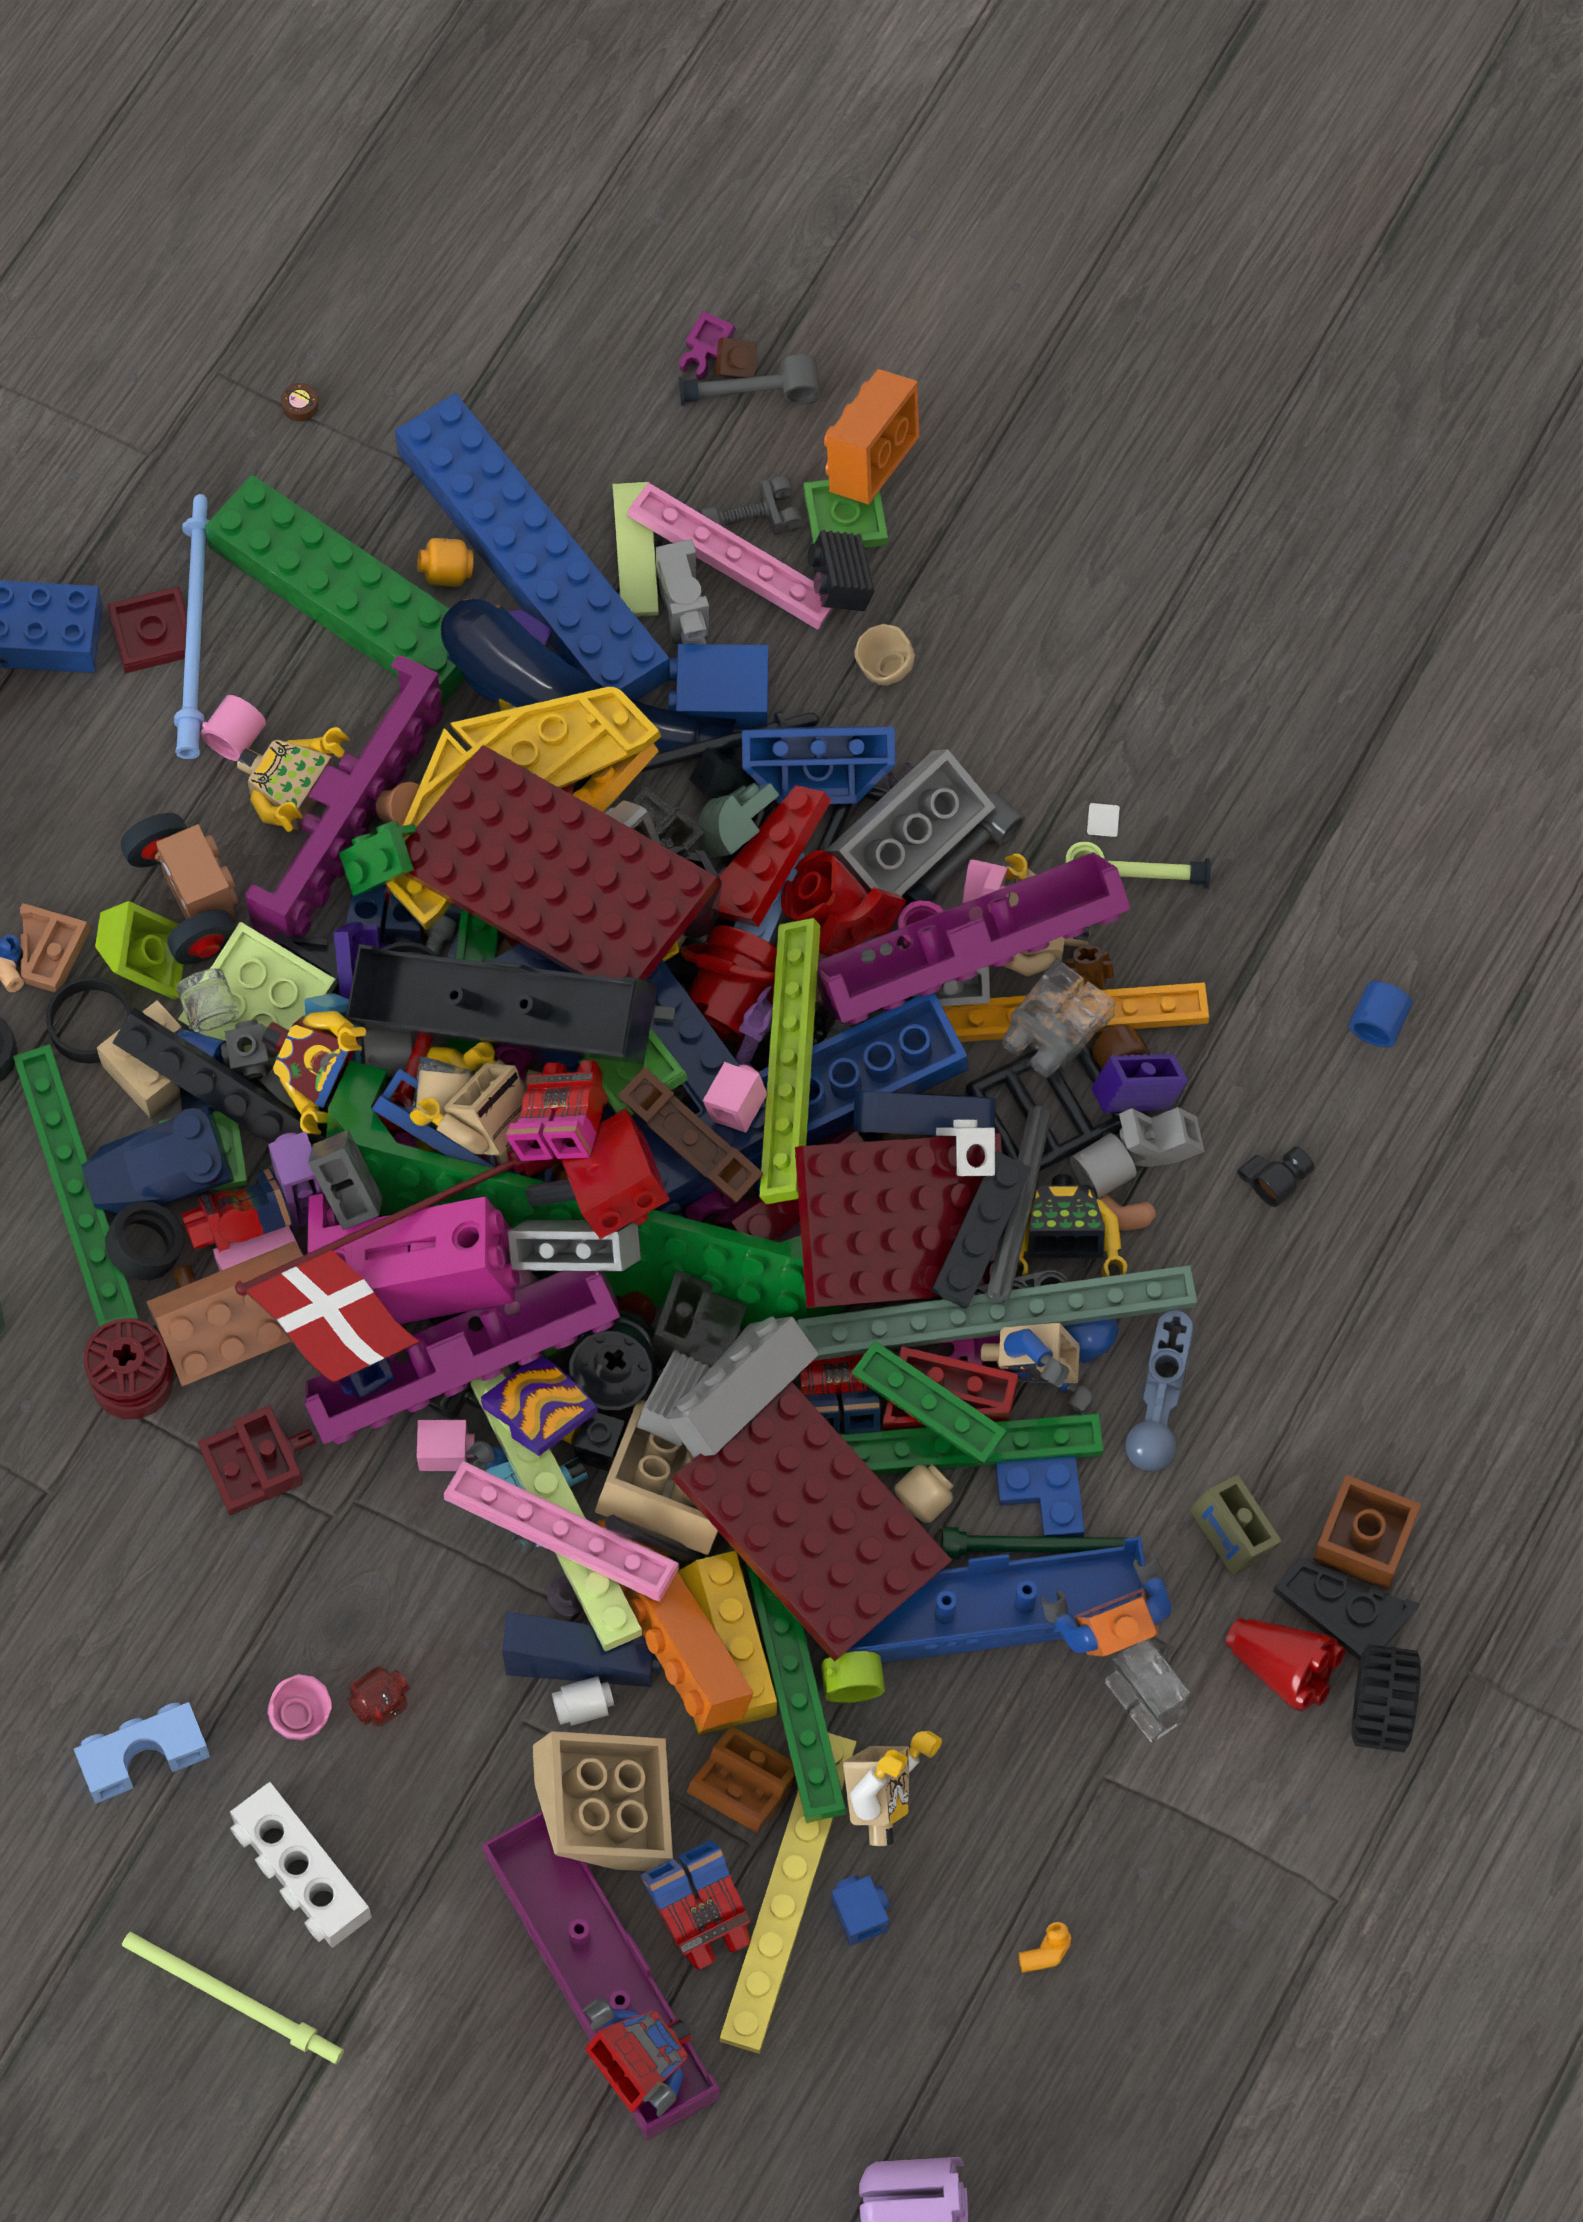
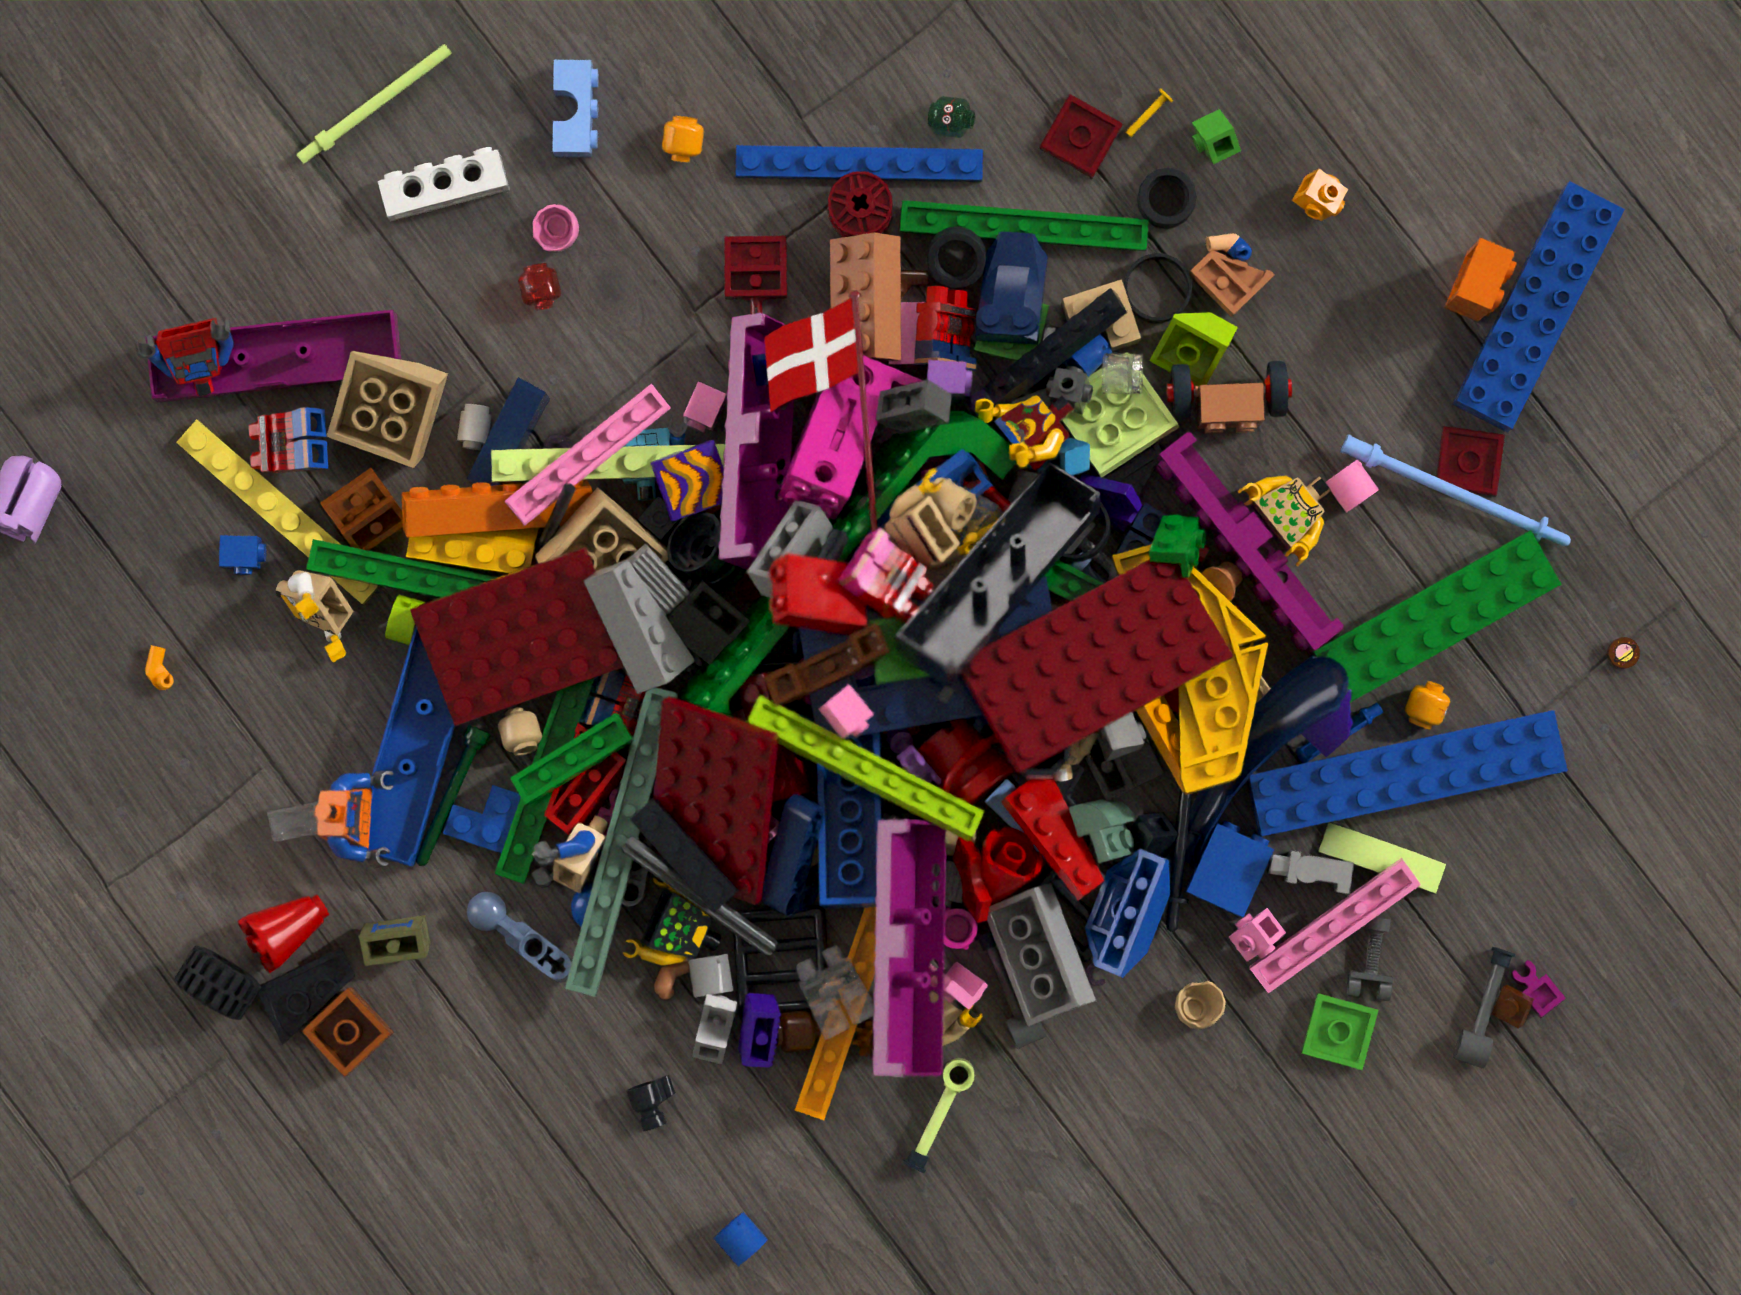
camera: 115 degrees right, 20 degrees up
black brick [808,530,875,611] -> none
orange brick [824,369,920,505] -> none
white bracket [936,1120,995,1176] -> none
white sticker [1087,803,1120,837] -> none
none -> light orange head [662,116,704,162]
none -> blue plate [736,145,983,182]
none -> bright pink brick [1229,908,1286,962]

